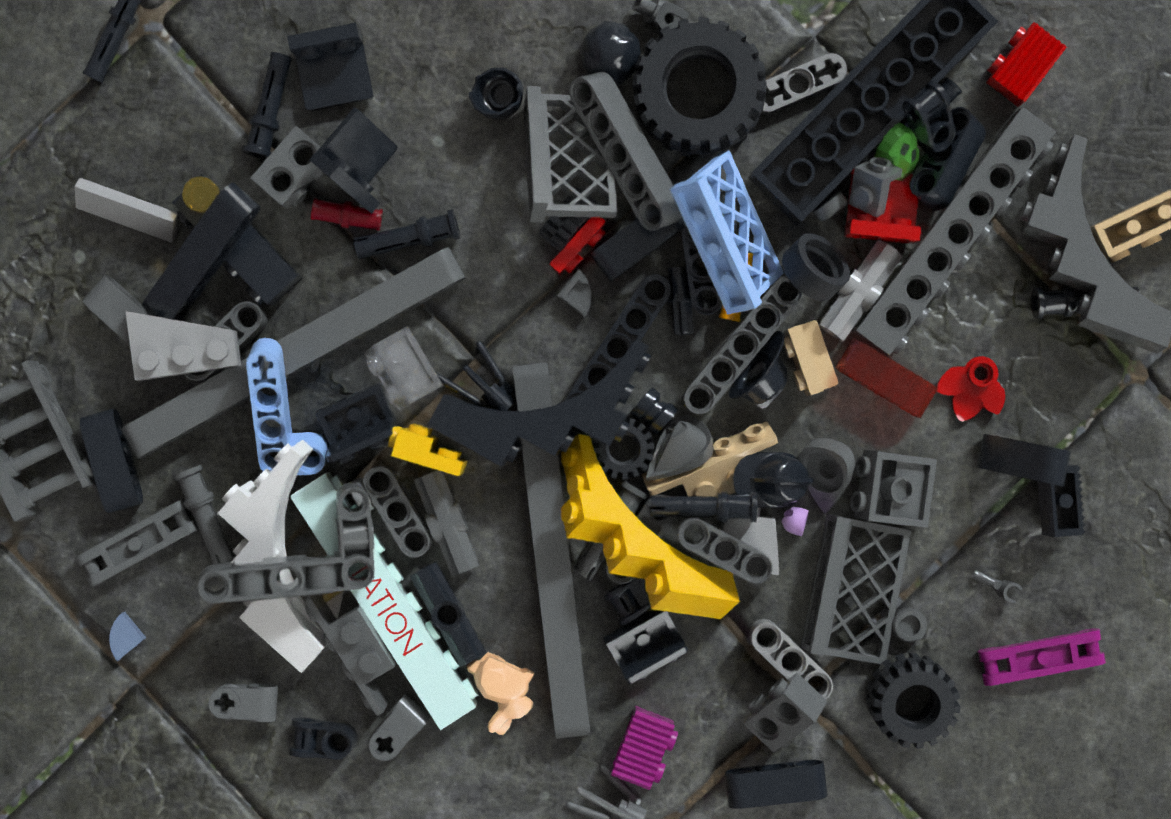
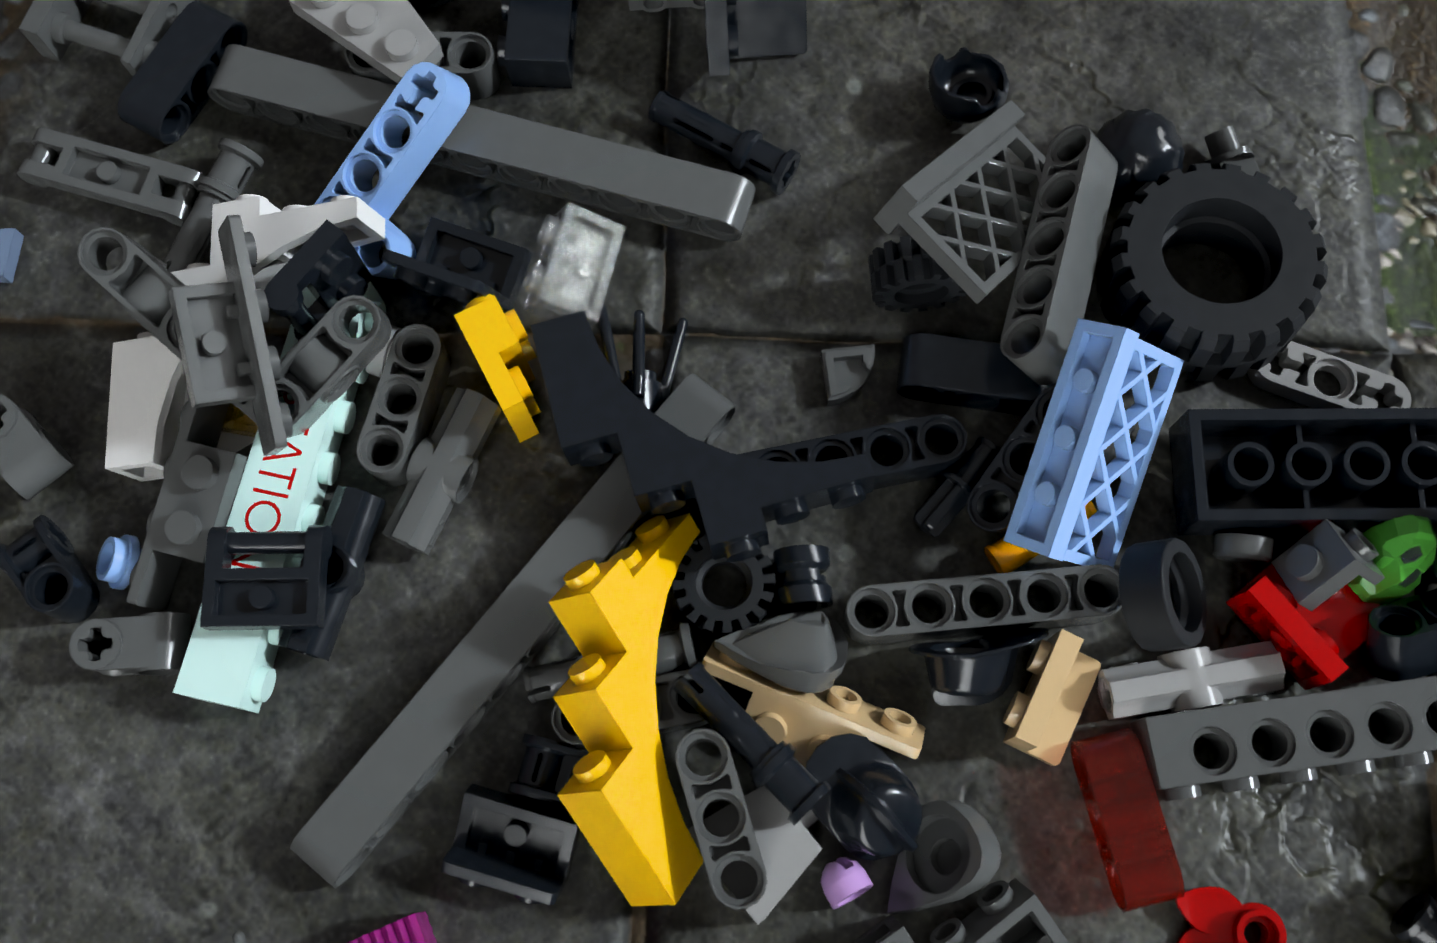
camera: 45 degrees right, 15 degrees down
dark red pin [311,198,383,231] -> none
light nougat animal [466,652,535,735] -> none
red plate [549,217,606,275] -> none
none -> light blue plate [96,534,142,590]
none -> dark grey bracket [169,215,293,456]
none -> black plate [200,525,333,630]
none -> black plate [264,220,373,341]

